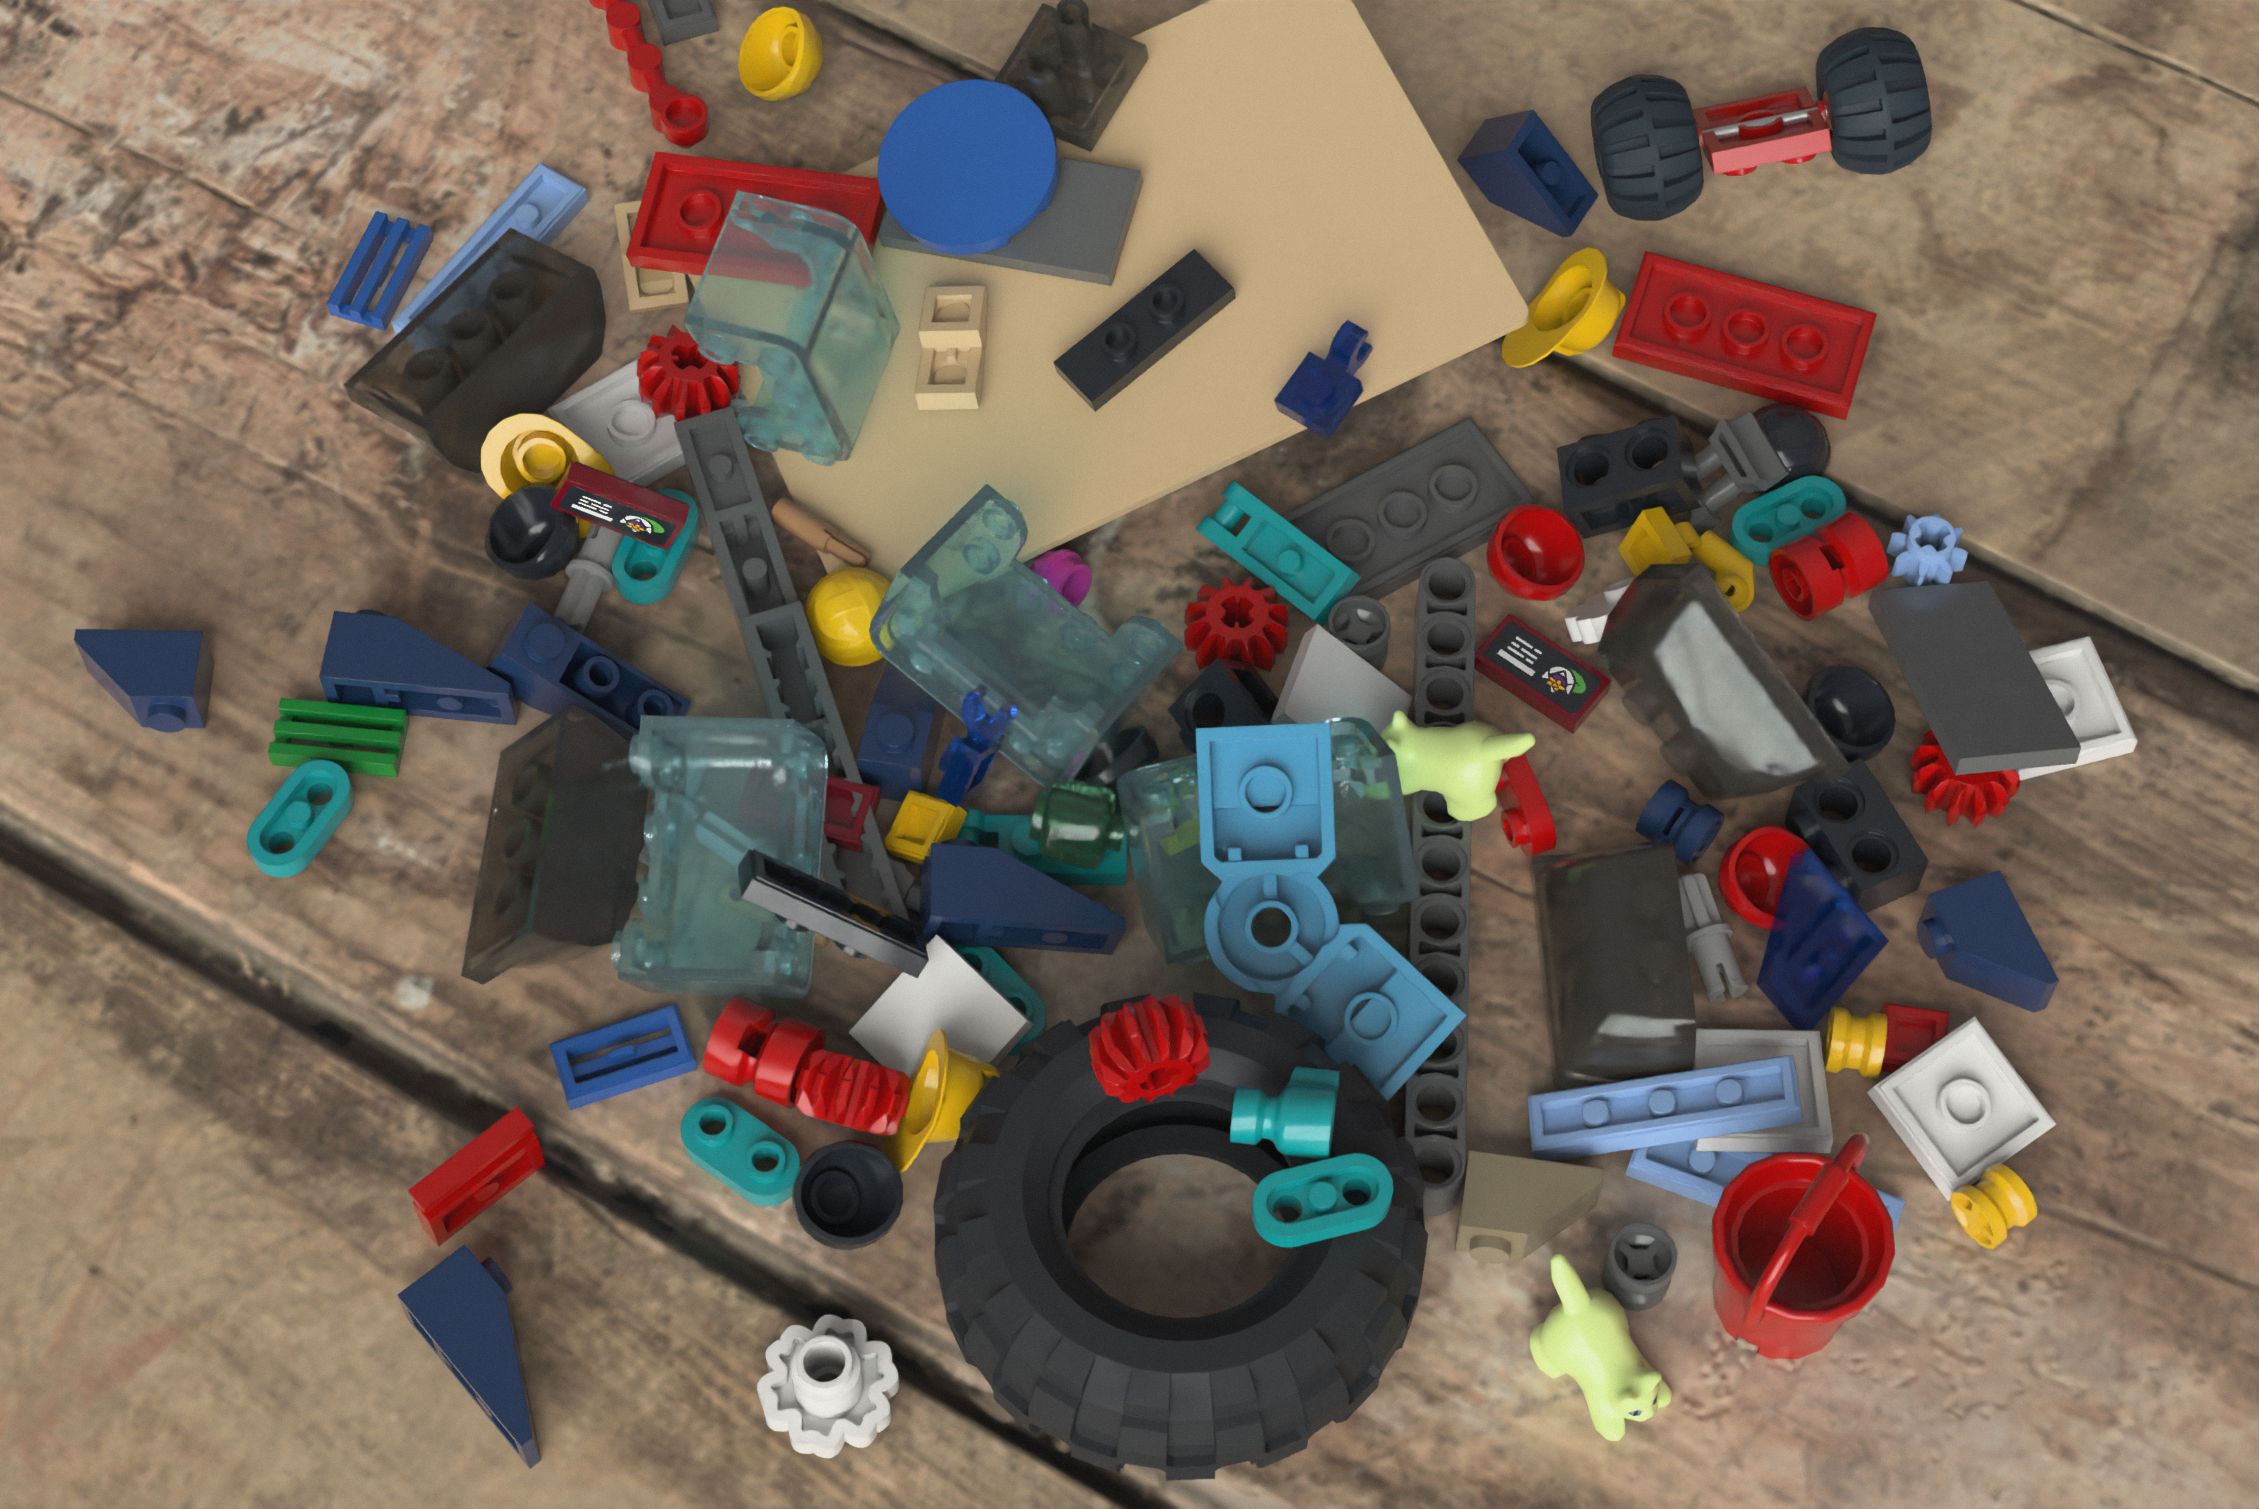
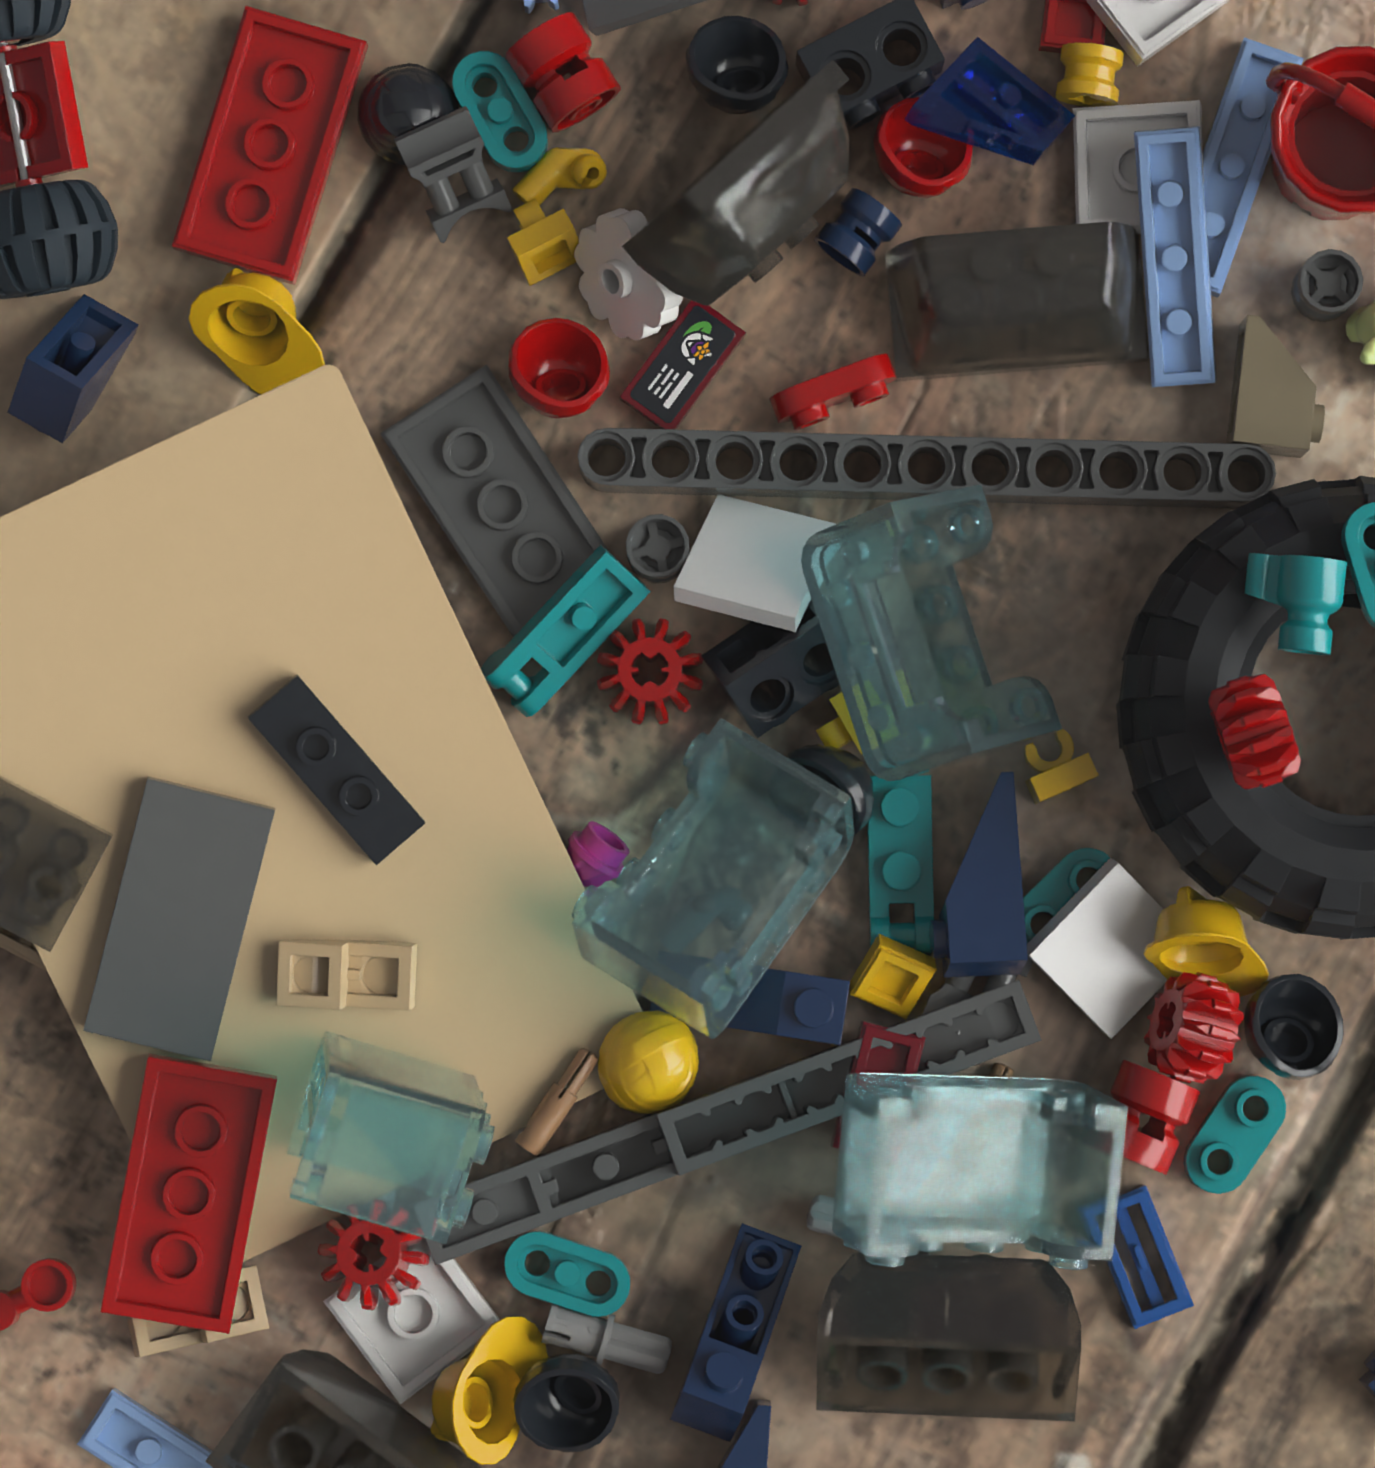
camera: 90 degrees left, 25 degrees up
red plate [408,1107,546,1247] -> none
tile [550,461,690,551] -> none
black plate [738,849,929,978] -> none
blue tile [877,79,1060,255] -> none
clear blue plate [935,684,1017,807] -> none
clear green head [1029,777,1128,869] -> none
dark azure plate [1196,722,1467,1101] -> none
clear blue plate [1274,320,1373,440] -> none
yellowish green animal [1369,710,1536,821] -> none
black brick [1557,415,1702,539] -> none
light grey axle [1670,873,1749,1003] -> none
none -> yellow tile [1023,729,1099,805]

